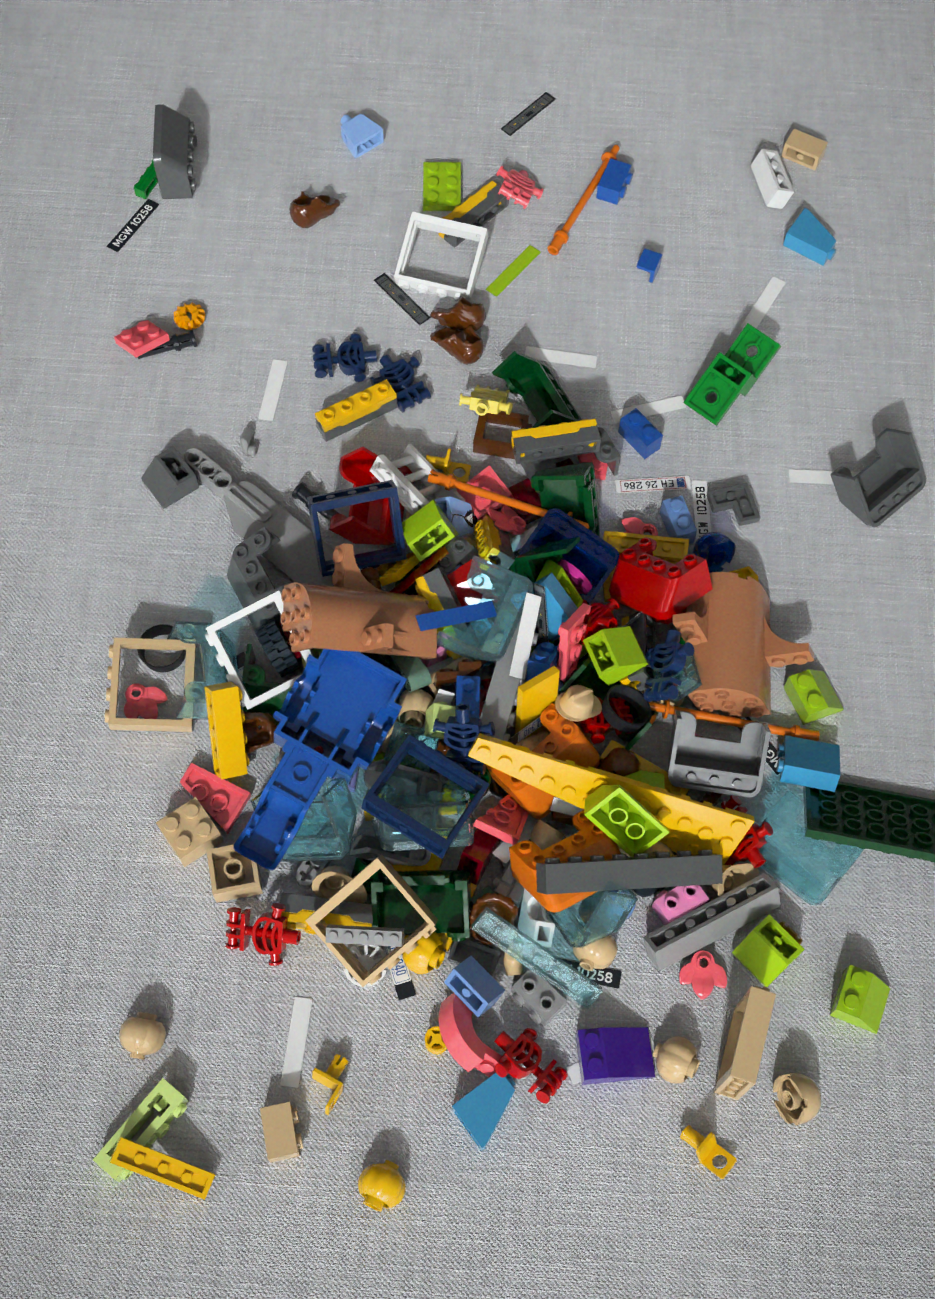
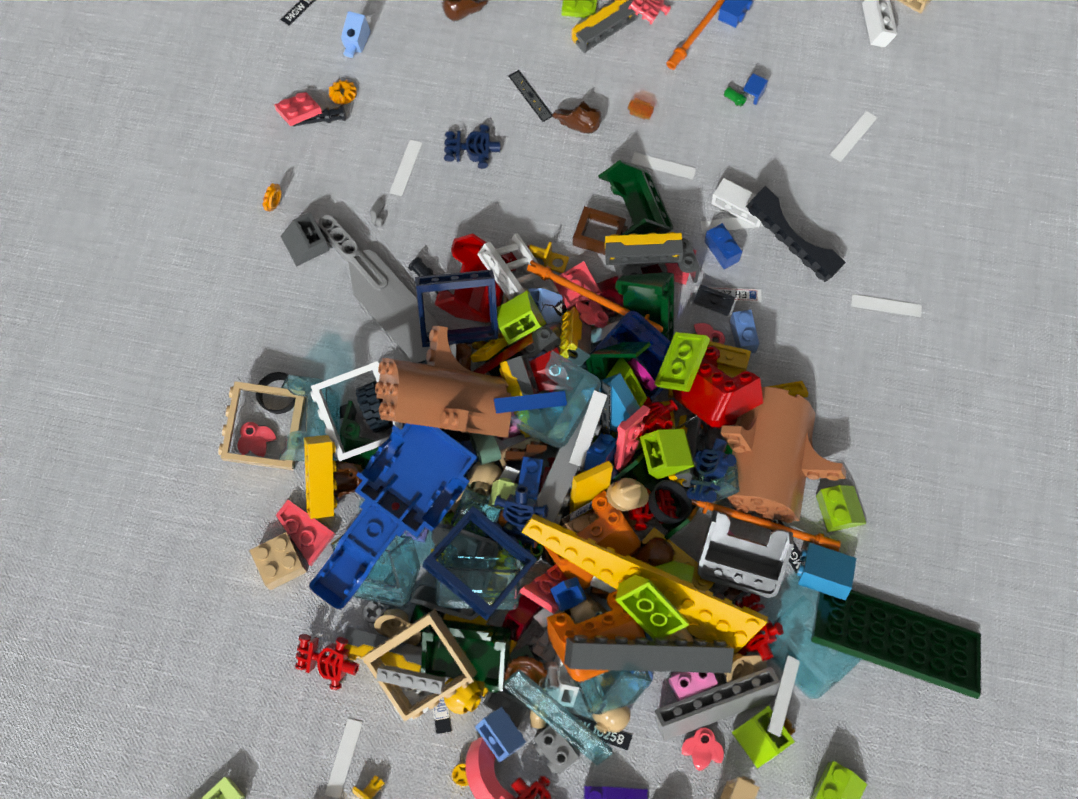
camera: 10 degrees right, 5 degrees up
tan plant [119,1012,166,1060] -> none
tan brick [206,845,263,903] -> none
dark grey windscreen [227,527,292,629] -> none
yellow piece [315,379,397,442] -> none
dark blue piece [370,355,431,413] -> none
white window [394,212,488,301] -> none
reddish brown piece [430,325,484,365] -> none
light yellow piece [459,384,513,415] -> none
lime sticker [485,245,541,297] -> none
green bracket [683,323,781,426] -> none
white sticker [692,480,712,548] -> none
clear blue cylinder [693,532,736,573] -> none
dark grey plate [706,483,760,526] -> none
dark azure slope [783,208,837,266] -> none
dark grey windscreen [830,428,926,527] -> none
none -> light orange gear [263,183,281,212]
none -> light blue torso [341,11,371,58]
none -> light grey pin [544,662,560,691]
none -> blue panel [550,577,587,612]
none -> clear orange brick [627,98,655,120]
none -> lime plate [654,332,710,392]
none -> black plate [694,284,736,316]
none -> white brick [711,178,762,228]
none -> green pin [723,86,747,107]
none -> black arch [745,186,846,282]
none -> white sticker [768,655,800,737]

